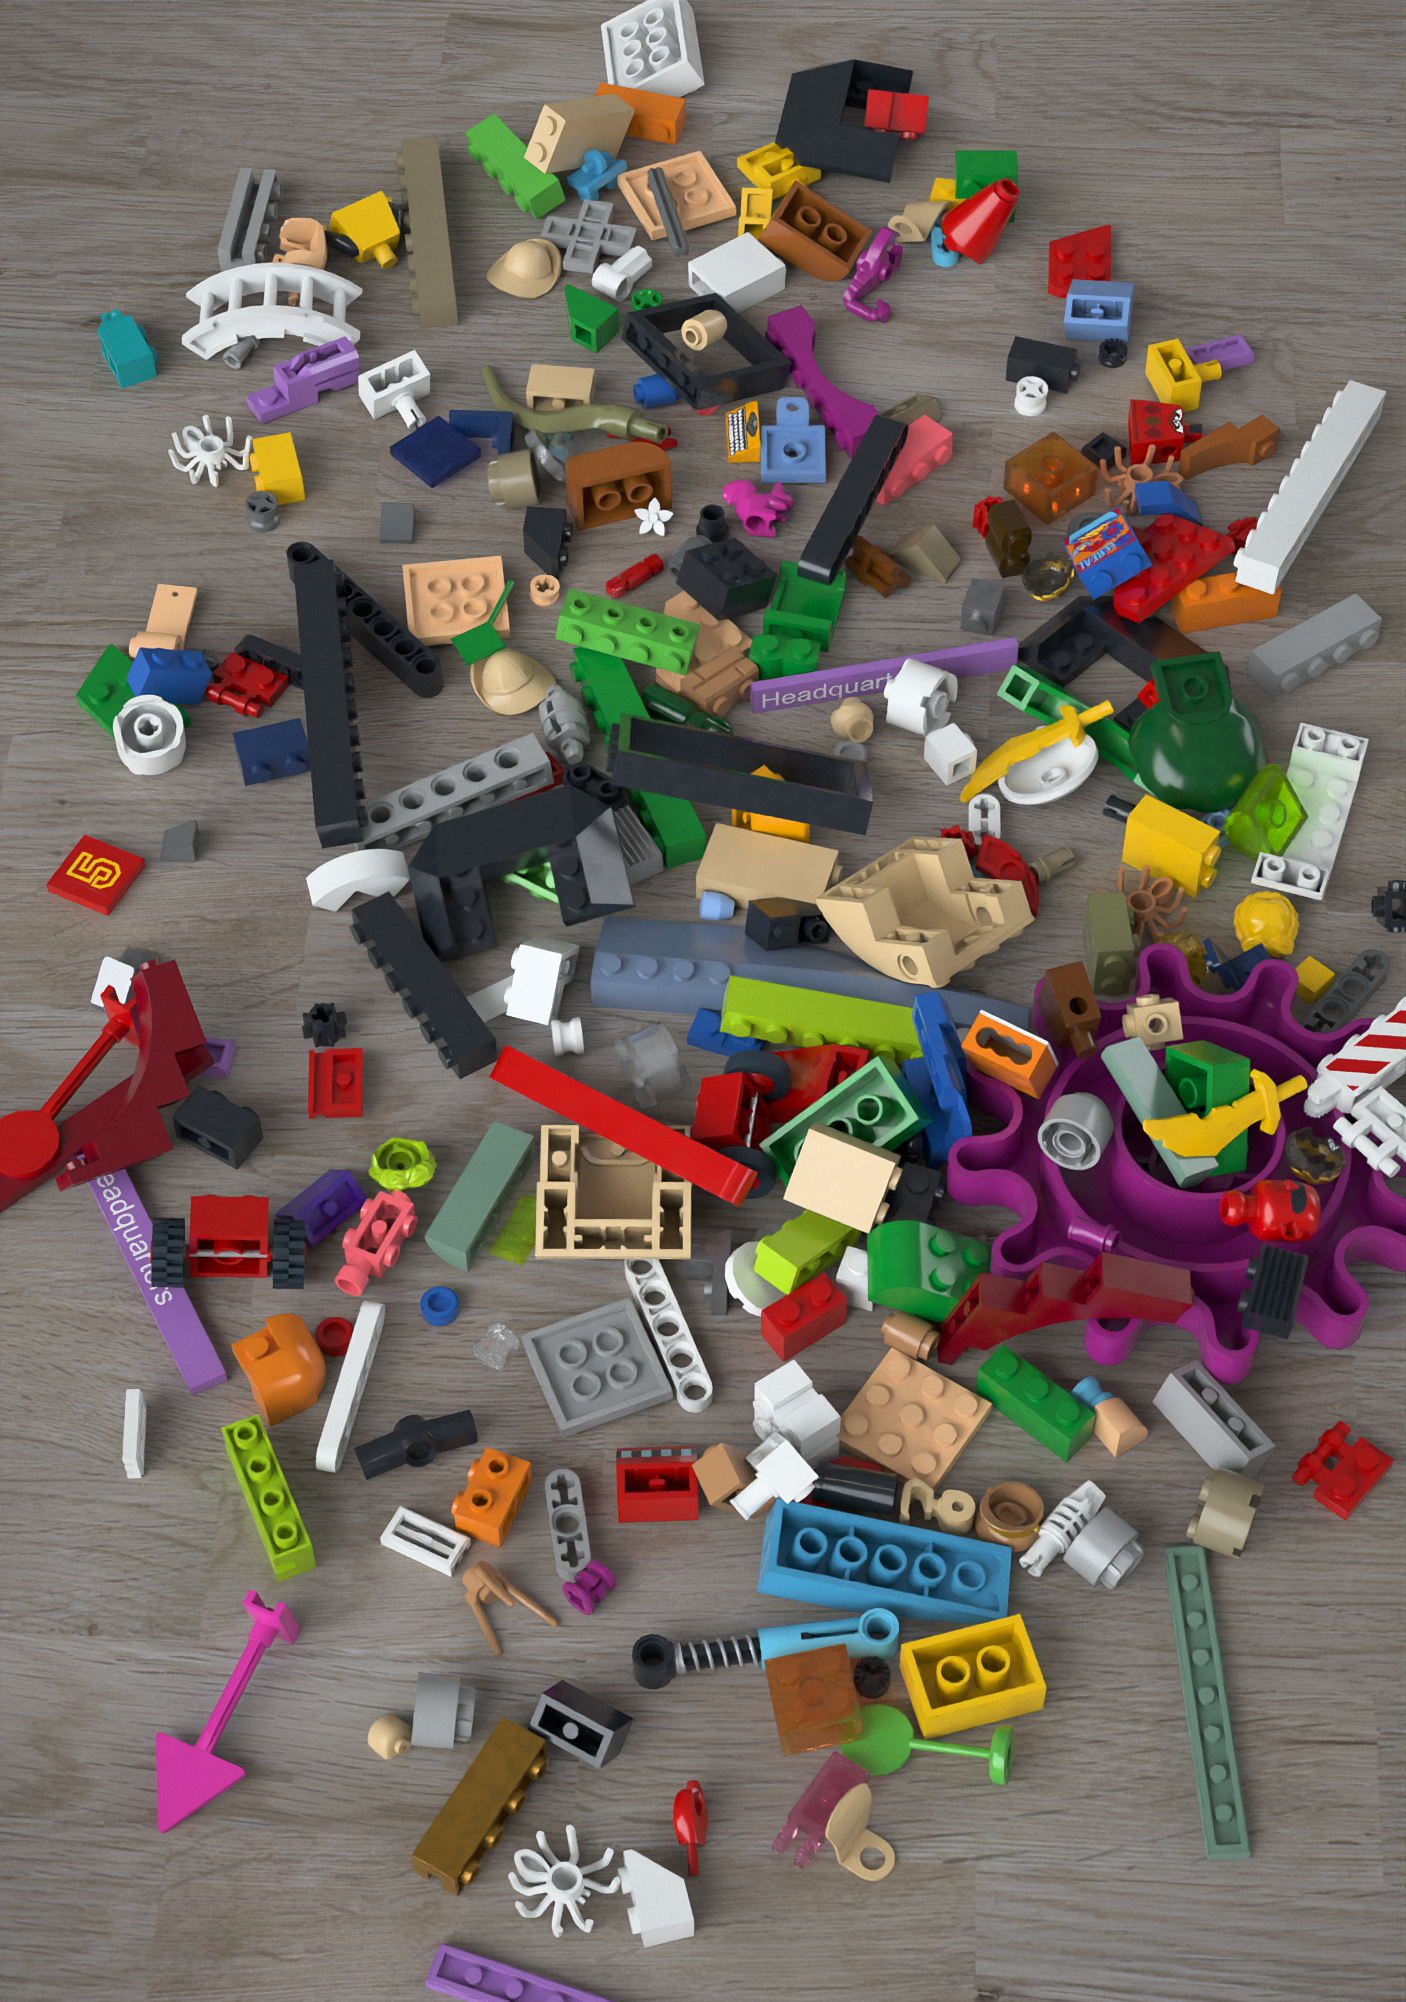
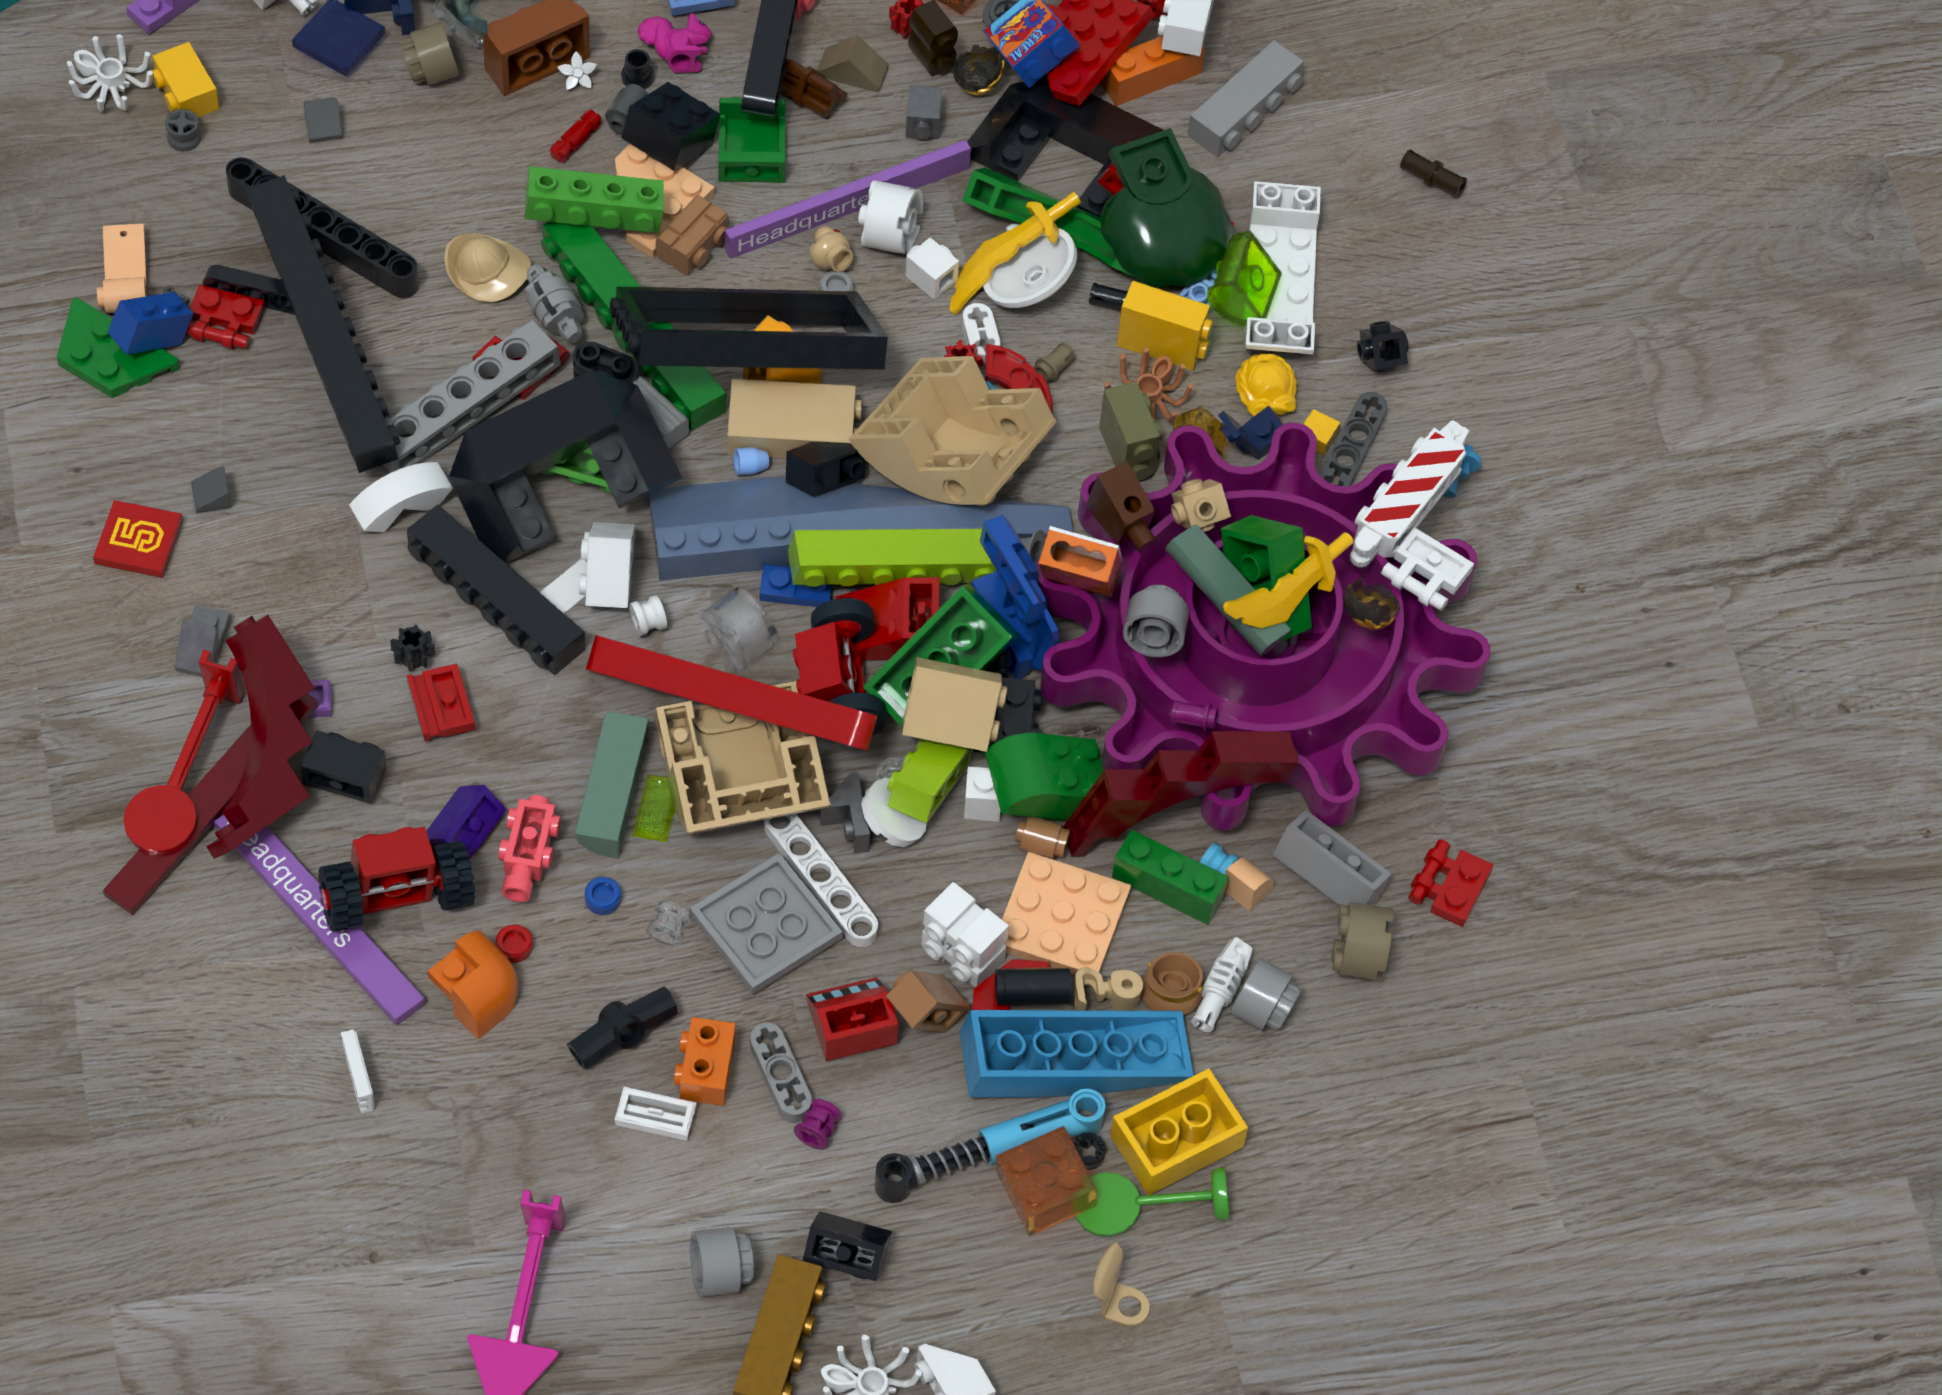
camera: 20 degrees left, 5 degrees up
white brick [113,695,186,775] -> none
lime brick [221,1414,317,1582] -> none
dark blue brick [232,718,311,786] -> none
white beam [316,1301,385,1473] -> none
lime hair [368,1137,437,1191] -> none
tan piece [368,1714,412,1759] -> none
light nougat plate [402,556,511,646] -> none
green piece [451,580,515,666] -> none
medium nougat plant [462,1561,559,1656] -> none
black slope [523,506,573,580] -> none
light nougat bush [530,574,560,606] -> none
dark green piece [641,683,734,735] -> none
red hand [673,1780,708,1876] -> none
white brick [730,1431,818,1521] -> none
green brick [749,634,820,681] -> none
red brick [761,1272,847,1362] -> none
clear pink hinge [772,1751,870,1869] -> none
sand green tile [1163,1545,1251,1860] -> none
red piece [1219,1179,1321,1243] -> none
black brick [1236,1244,1309,1339] -> none

